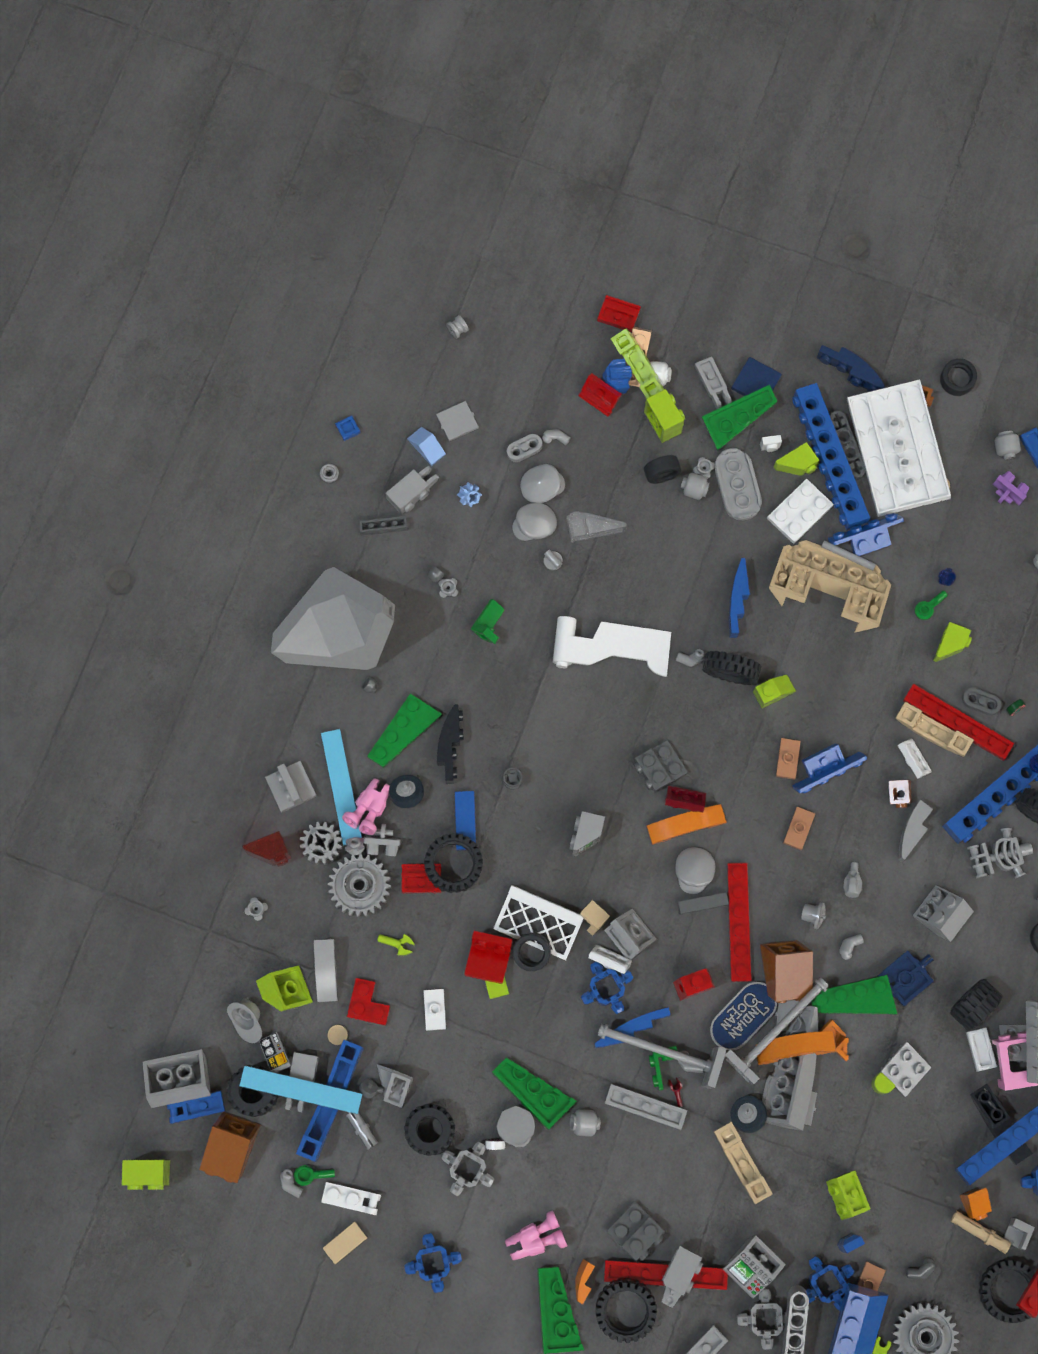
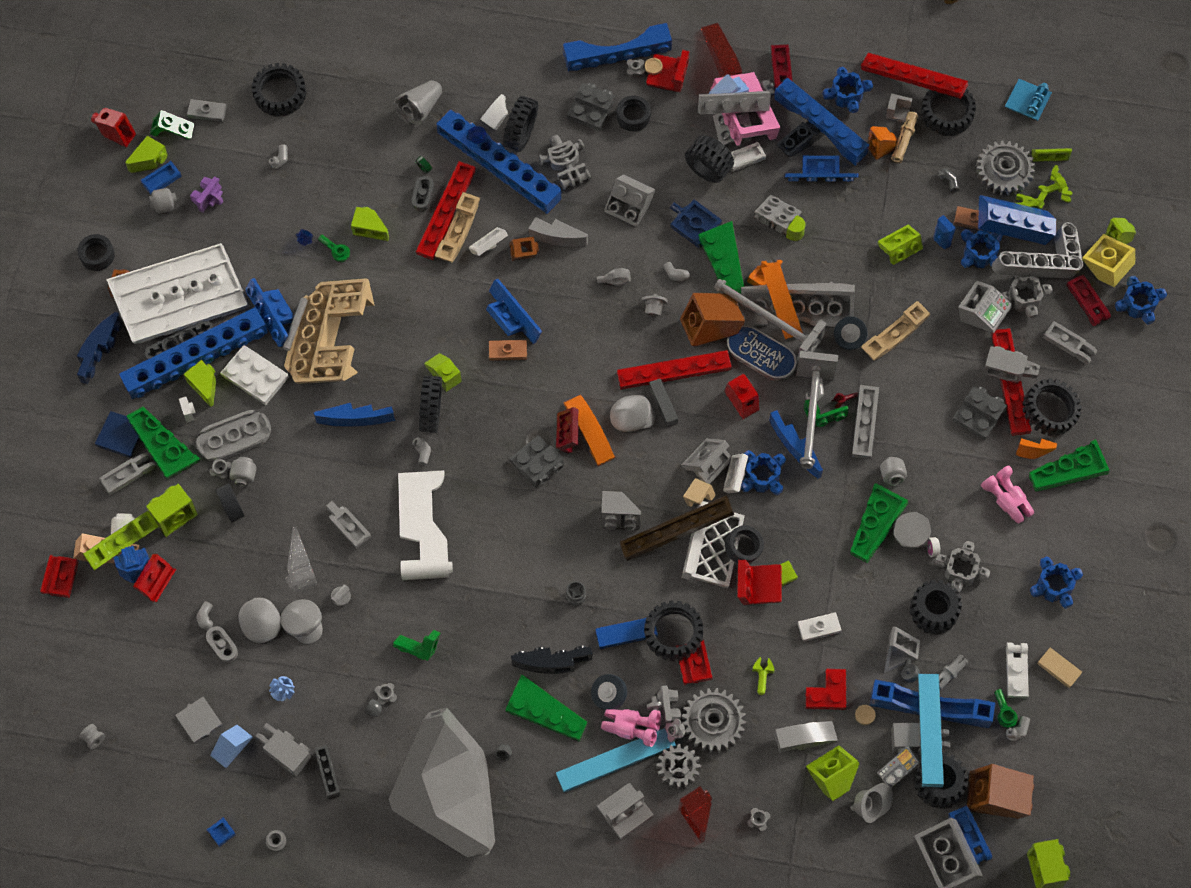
camera: 100 degrees left, 10 degrees down
nougat plate [783,807,815,850] -> none
none -> light grey hinge [326,501,371,549]
none -> dark brown plate [620,495,735,561]
none -> blue bracket [784,156,859,182]

